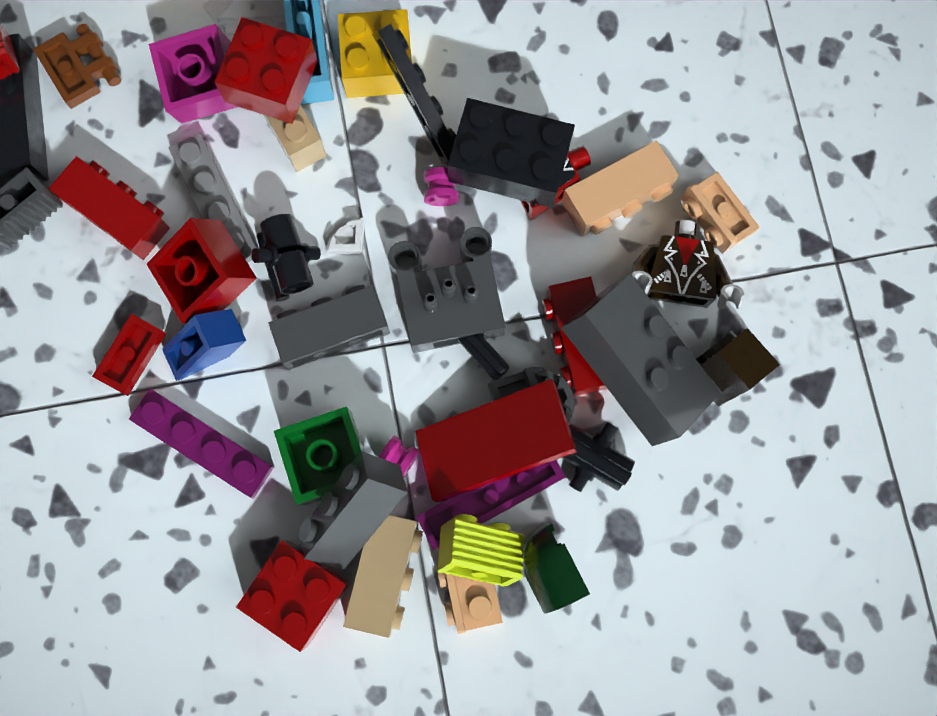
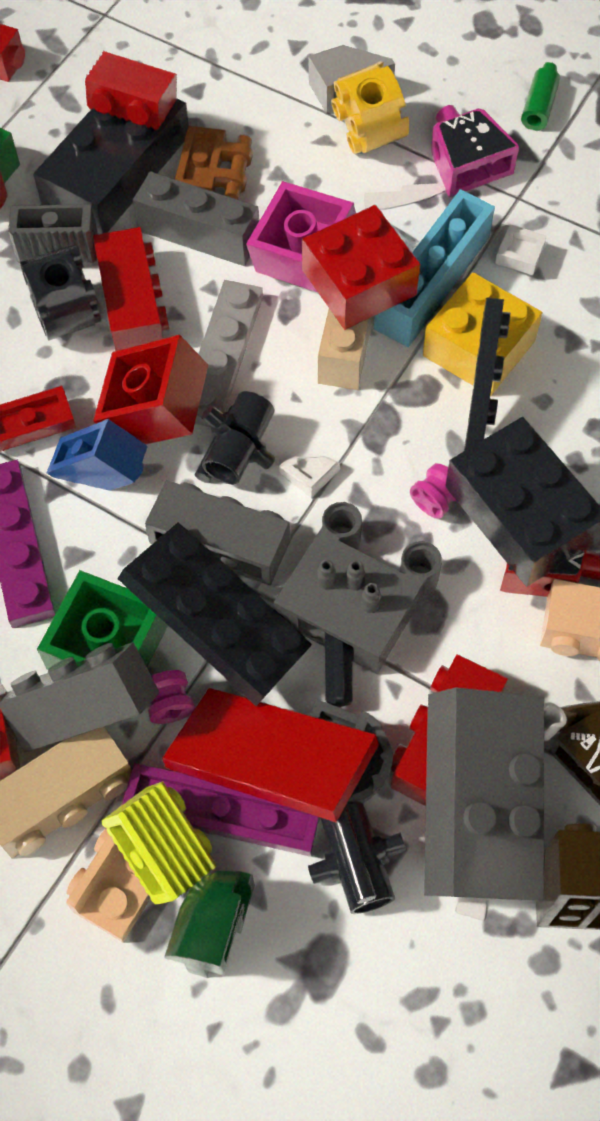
camera: 45 degrees right, 15 degrees down
none -> black brick [19,244,101,341]
none -> black plate [117,522,313,706]
none -> dark grey brick [133,171,259,267]

